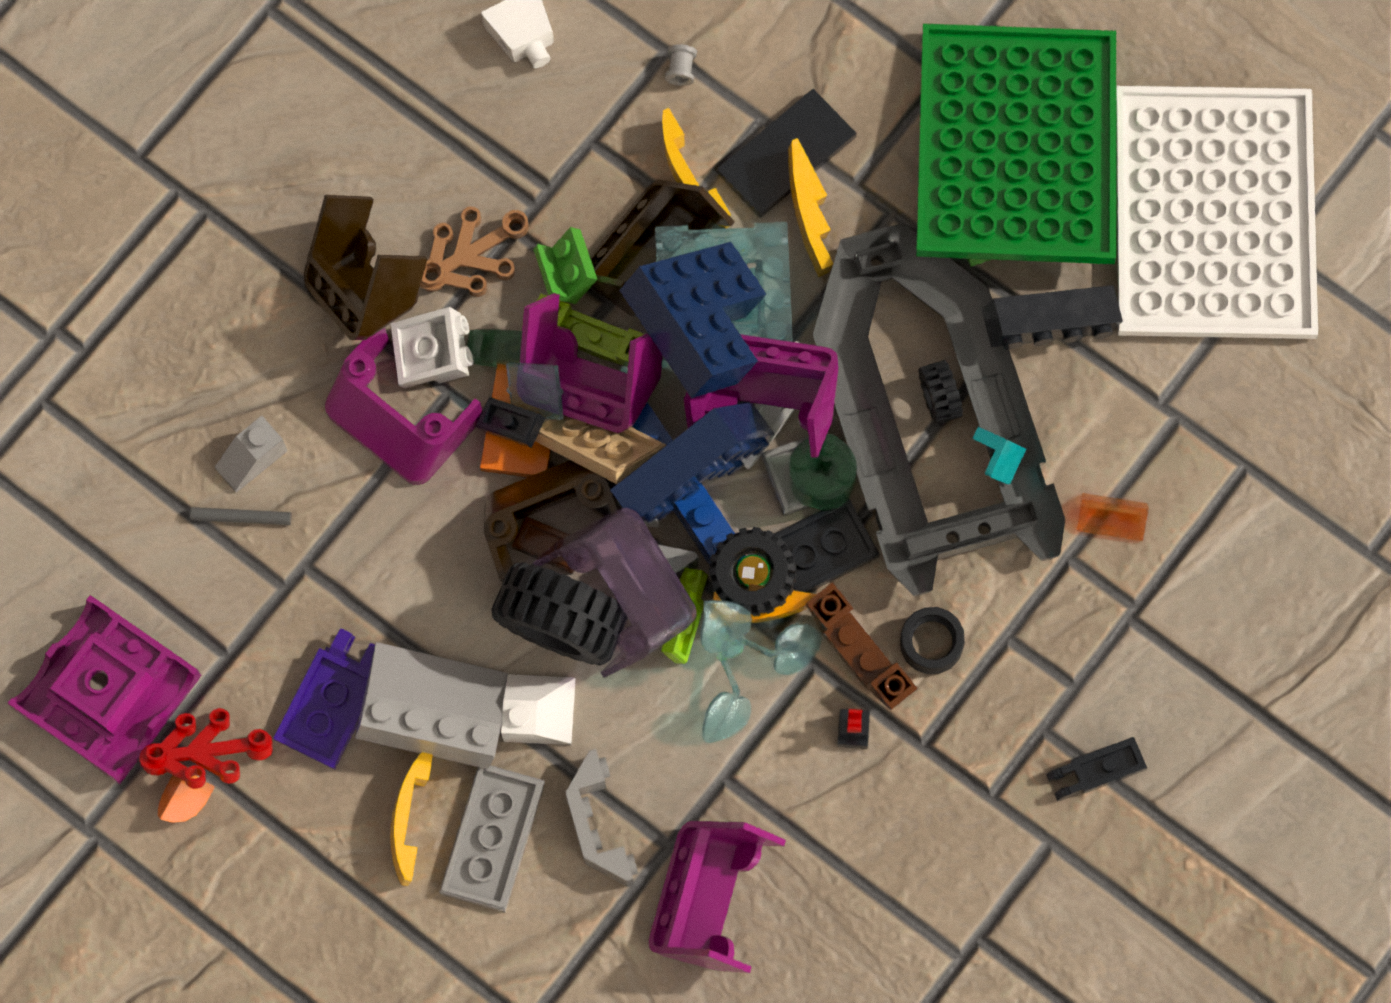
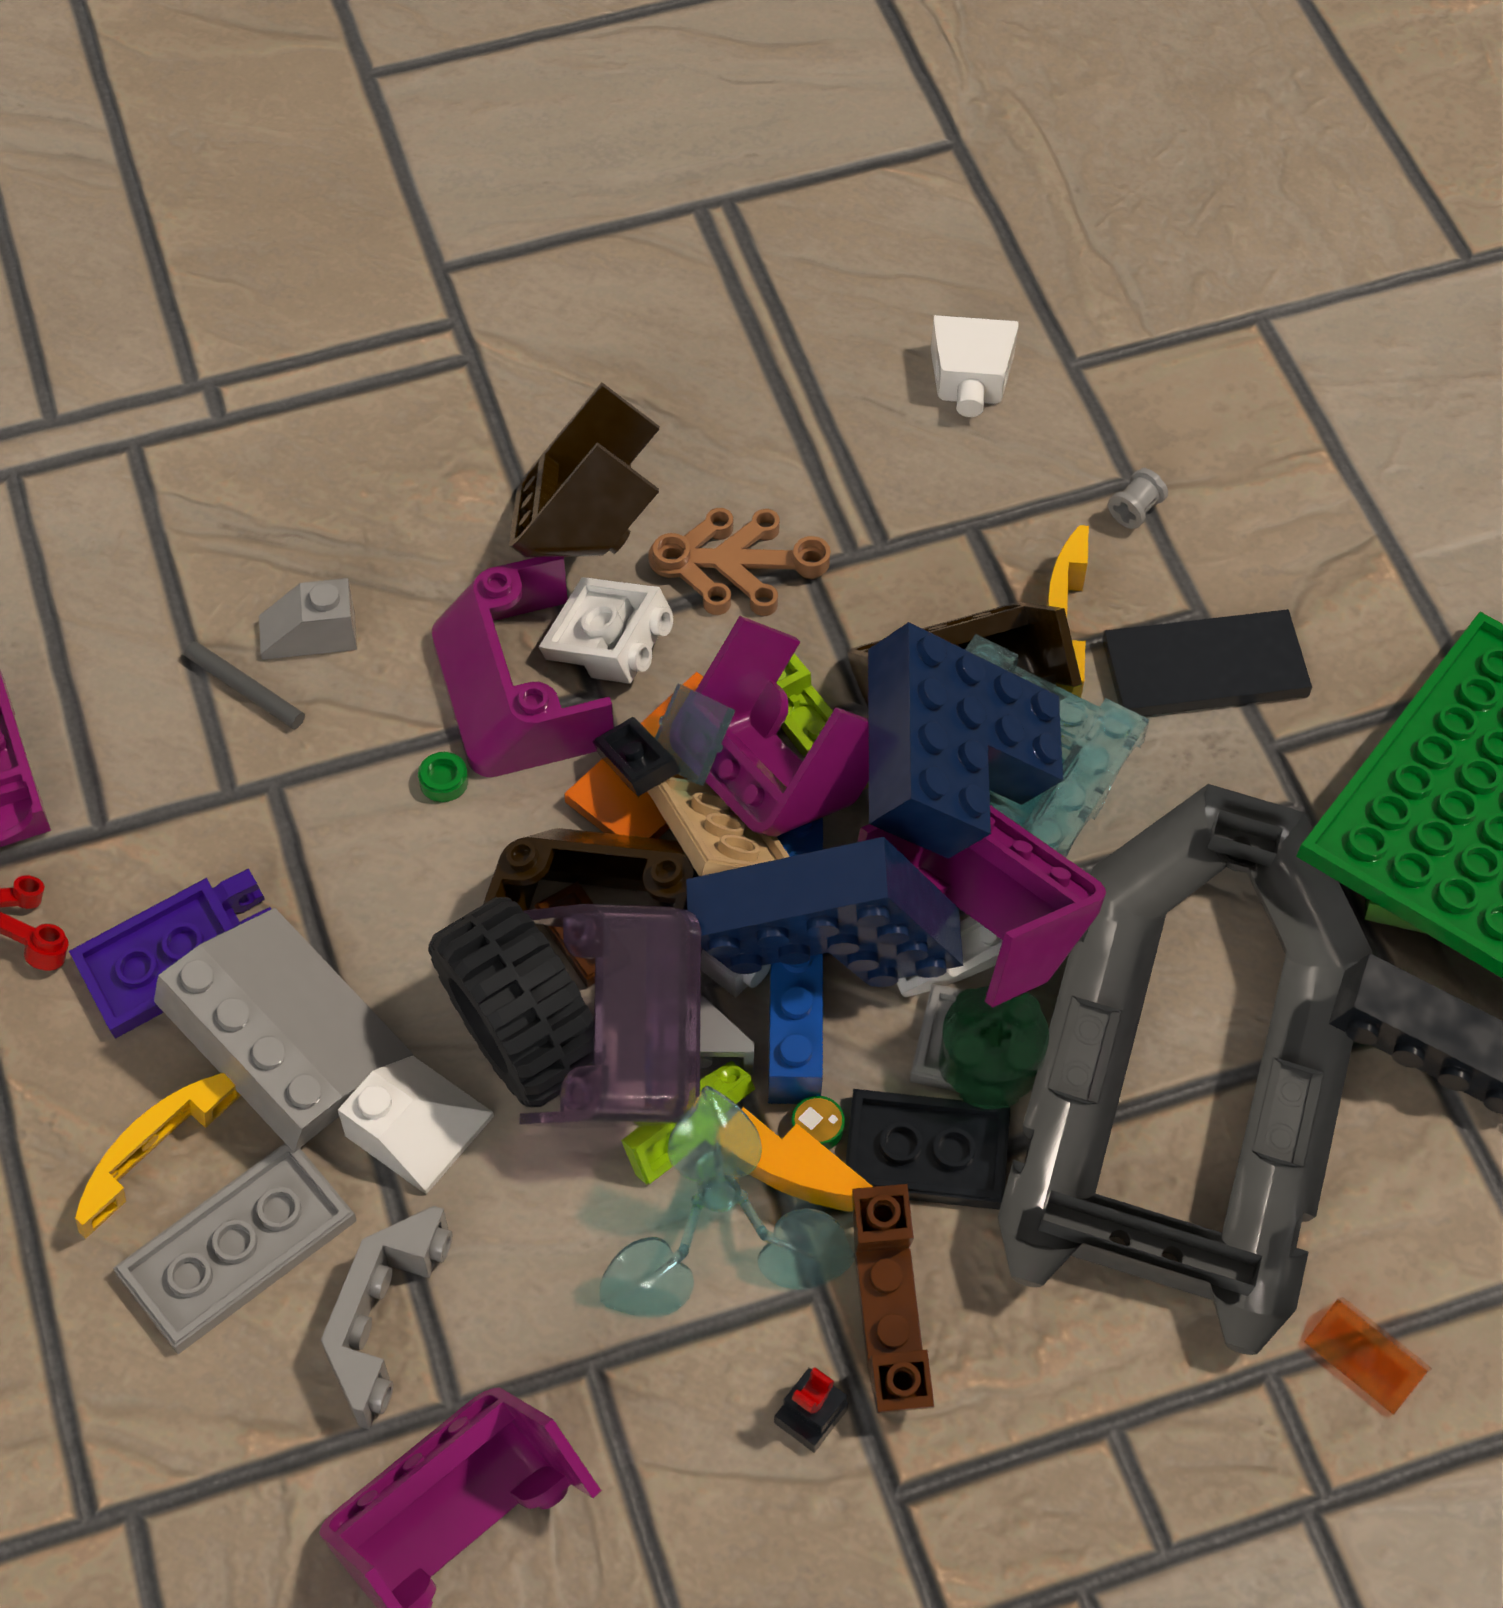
camera: 30 degrees right, 15 degrees down
clear green slope [467,329,522,367] -> none
bright green bracket [533,227,598,304] -> none
black tyre [709,527,797,616] -> none
yellow slope [788,138,833,277] -> none
black tyre [900,607,965,674] -> none
black tyre [918,360,963,425] -> none
teal panel [972,427,1026,485] -> none
none -> green tile [418,752,468,802]

